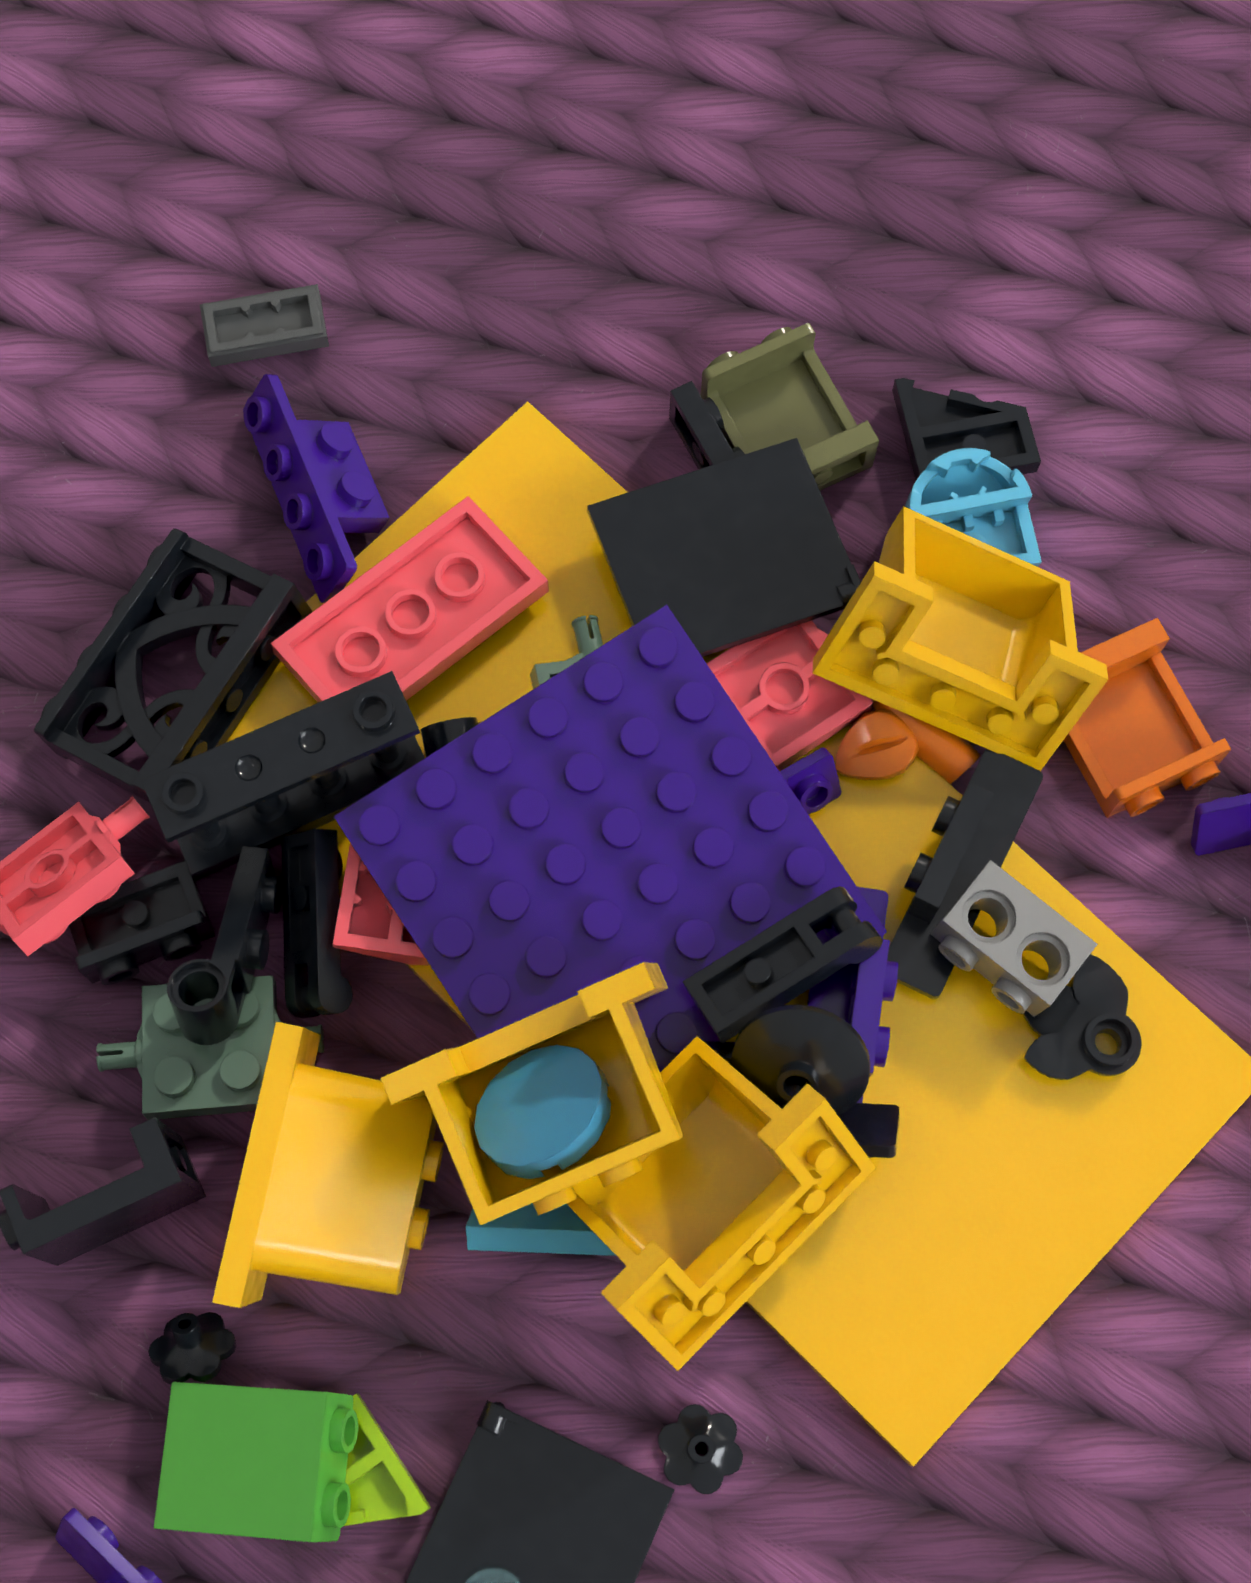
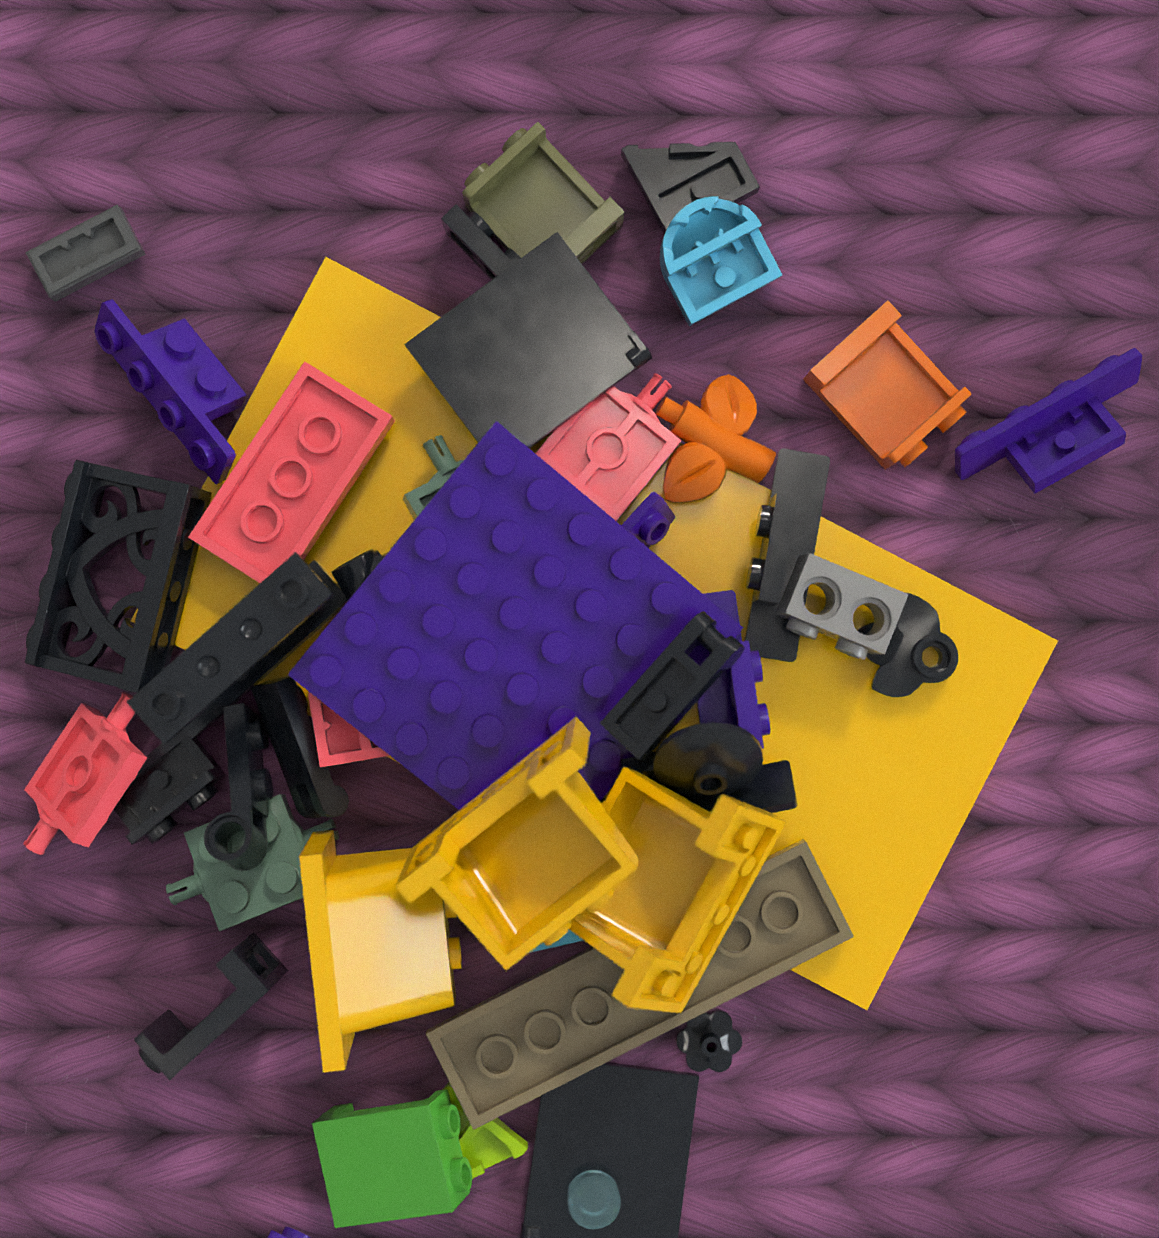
camera: 20 degrees left, 15 degrees up
black plant [148,1312,237,1384] -> none
dark azure tile [474,1045,611,1179] -> none
yellow windscreen [812,506,1108,771] -> none
none -> dark tan plate [426,839,854,1130]

